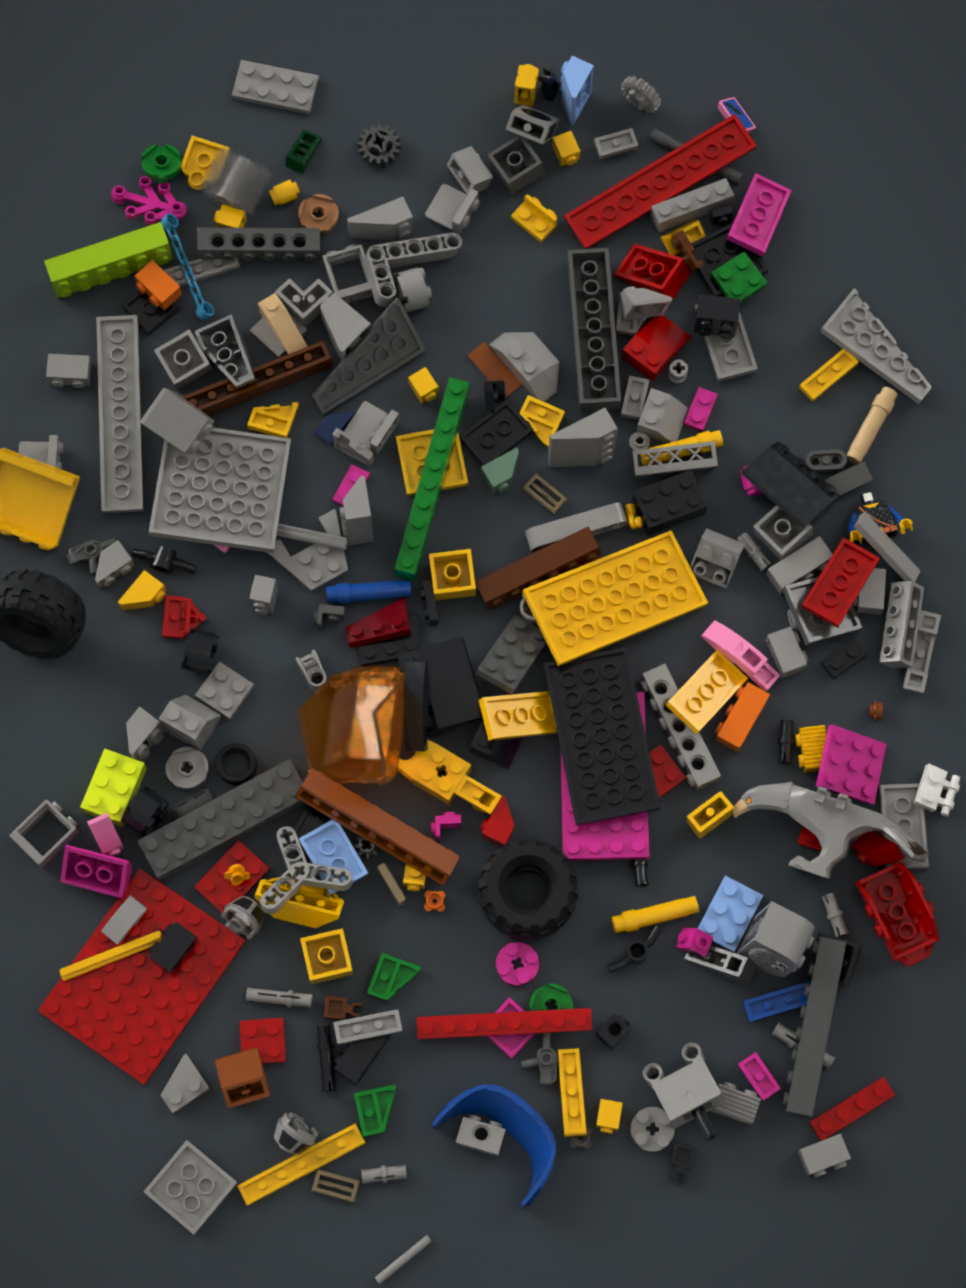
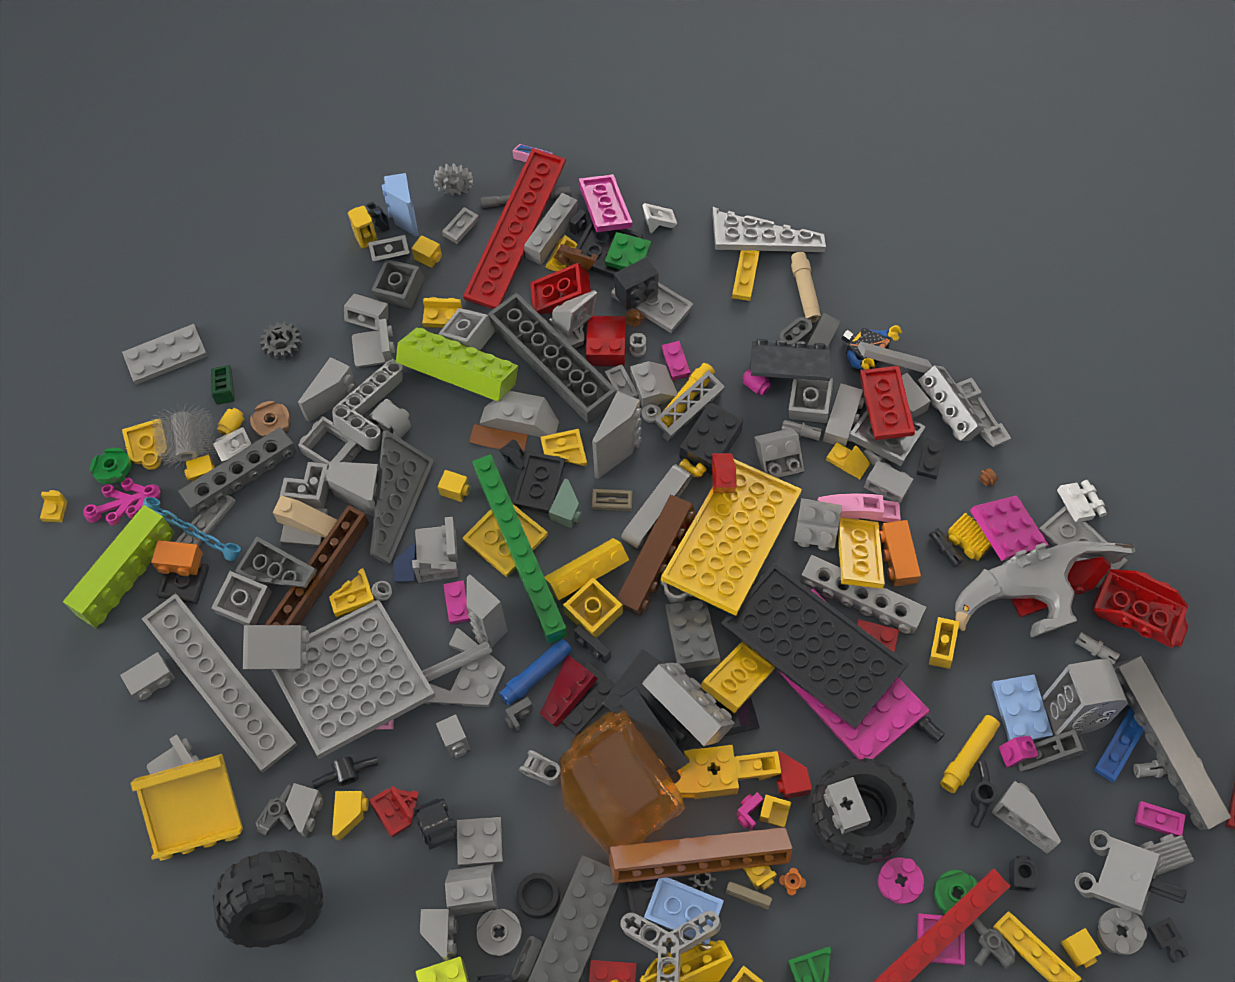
camera: 35 degrees left, 10 degrees down
none -> yellow bracket [40,490,68,523]
none -> white slope [213,427,252,461]
none -> light grey plate [371,581,392,601]
none -> lime brick [396,328,518,401]
none -> light grey slope [438,308,495,351]
none -> yellow brick [544,538,629,600]
none -> clear orange plate [625,309,644,327]
none -> white slope [642,203,677,233]
none -> light grey brick [642,663,735,746]
none -> red slope [712,453,737,493]
none -> yellow panel [759,795,791,828]
none -> light grey plate [794,498,842,551]
none -> light grey brick [824,777,871,834]
none -> yellow slope [826,443,870,480]
none -> light grey slope [991,781,1061,854]

